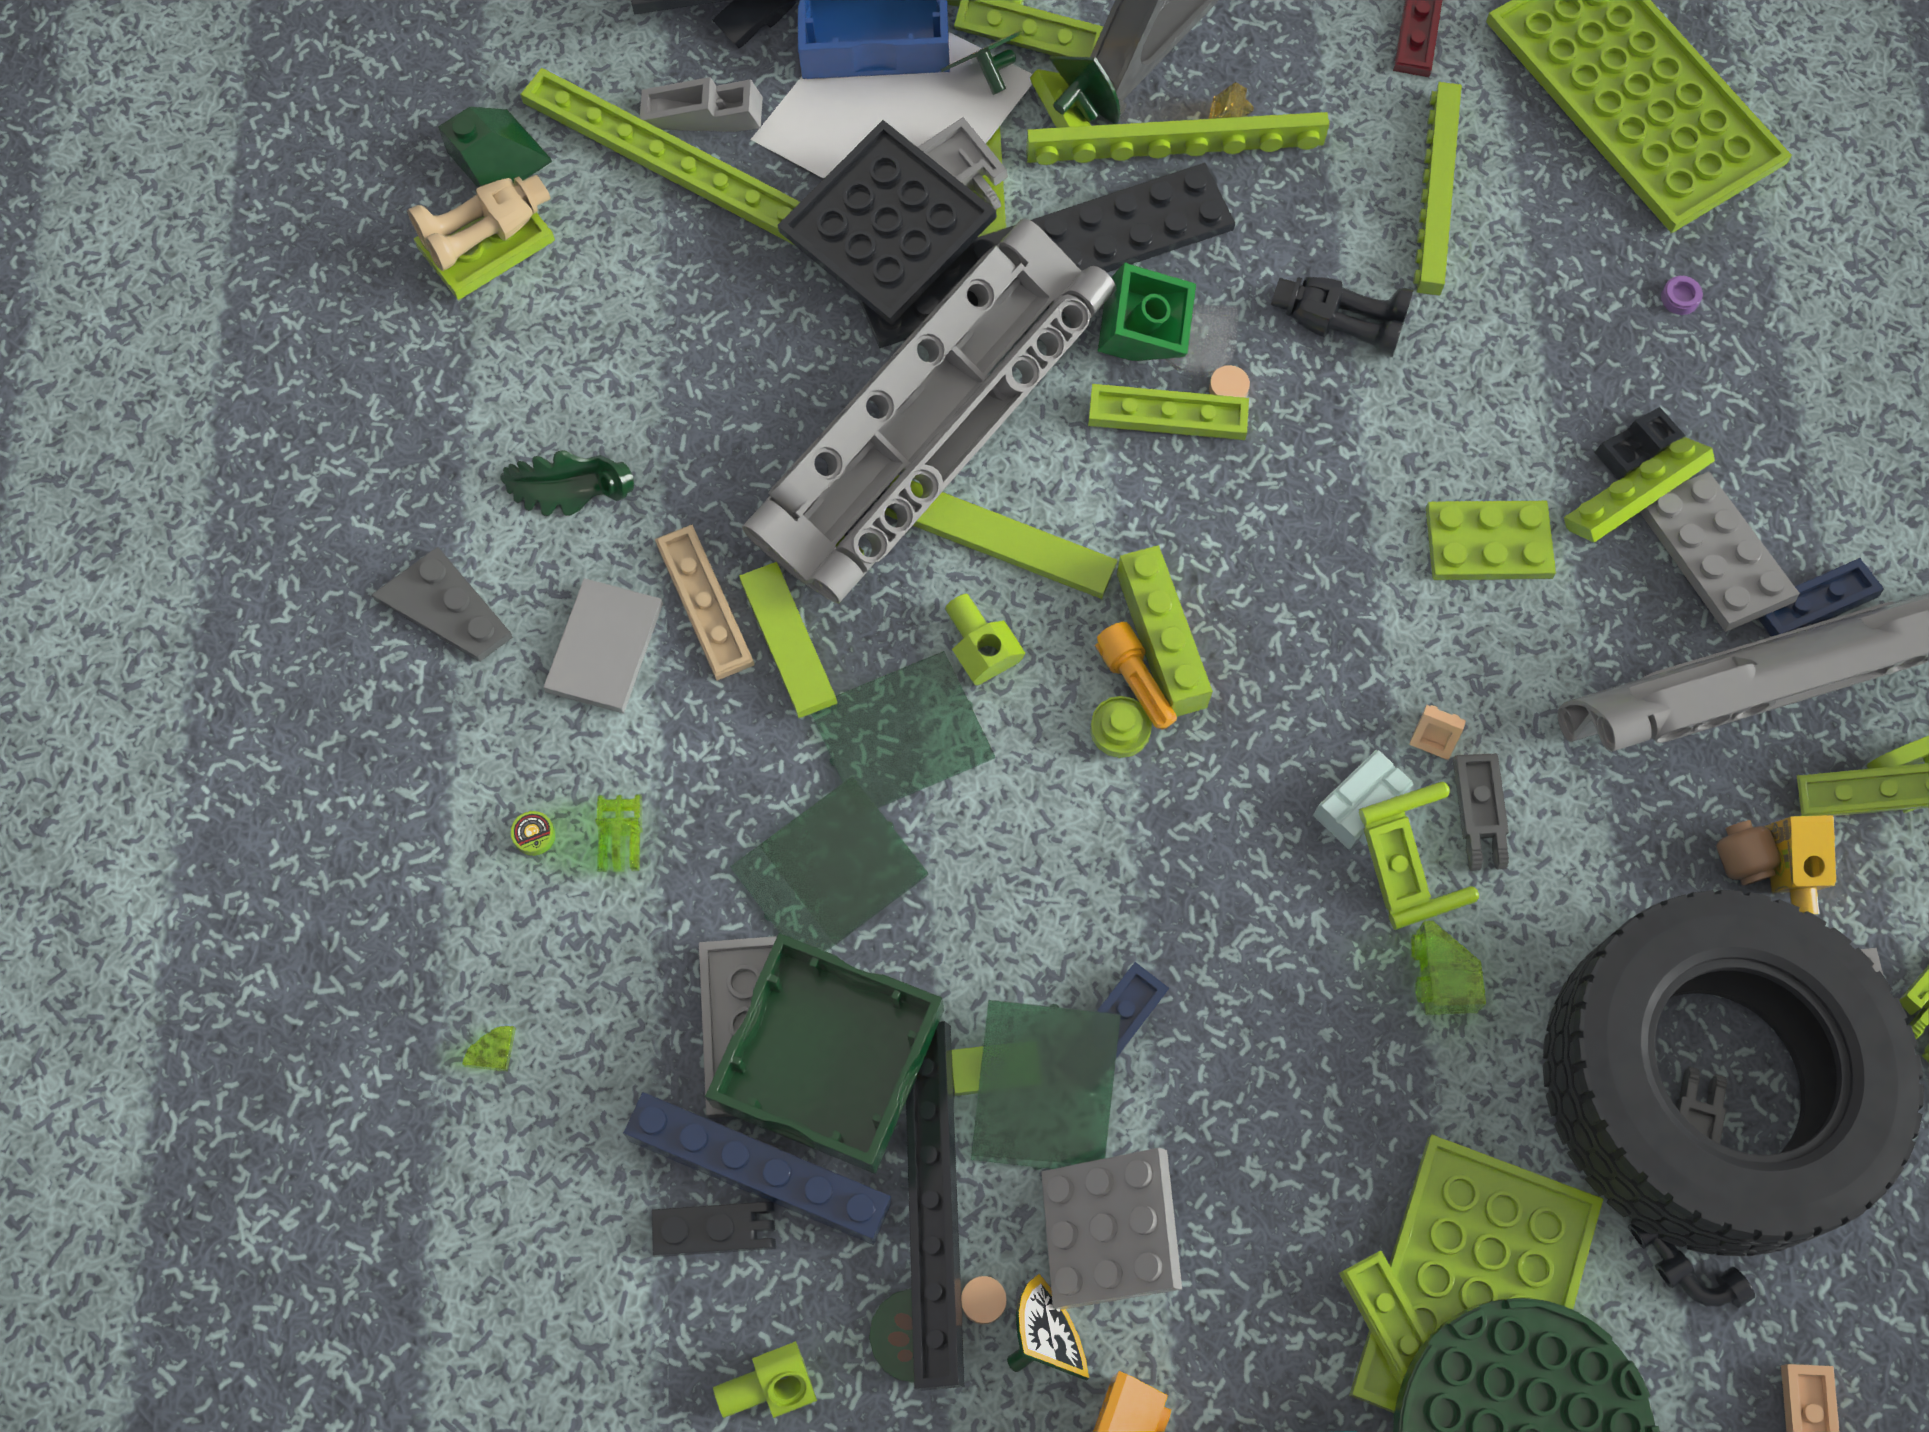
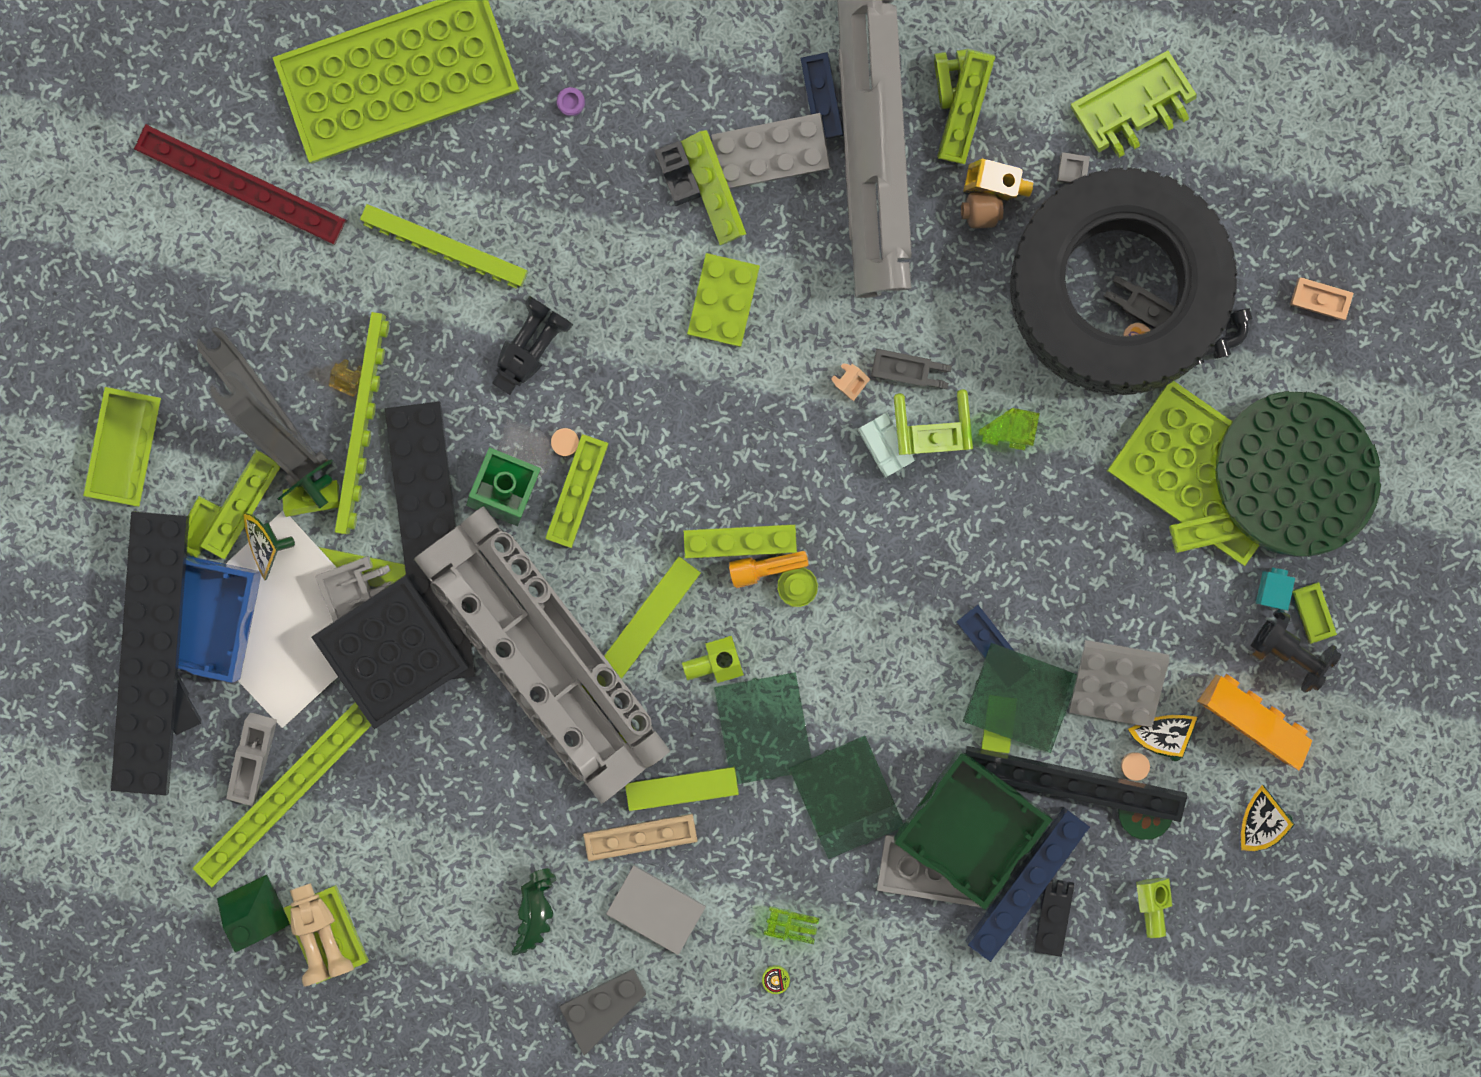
camera: 75 degrees left, 20 degrees up
clear neon green tile [462,1026,516,1072] -> none

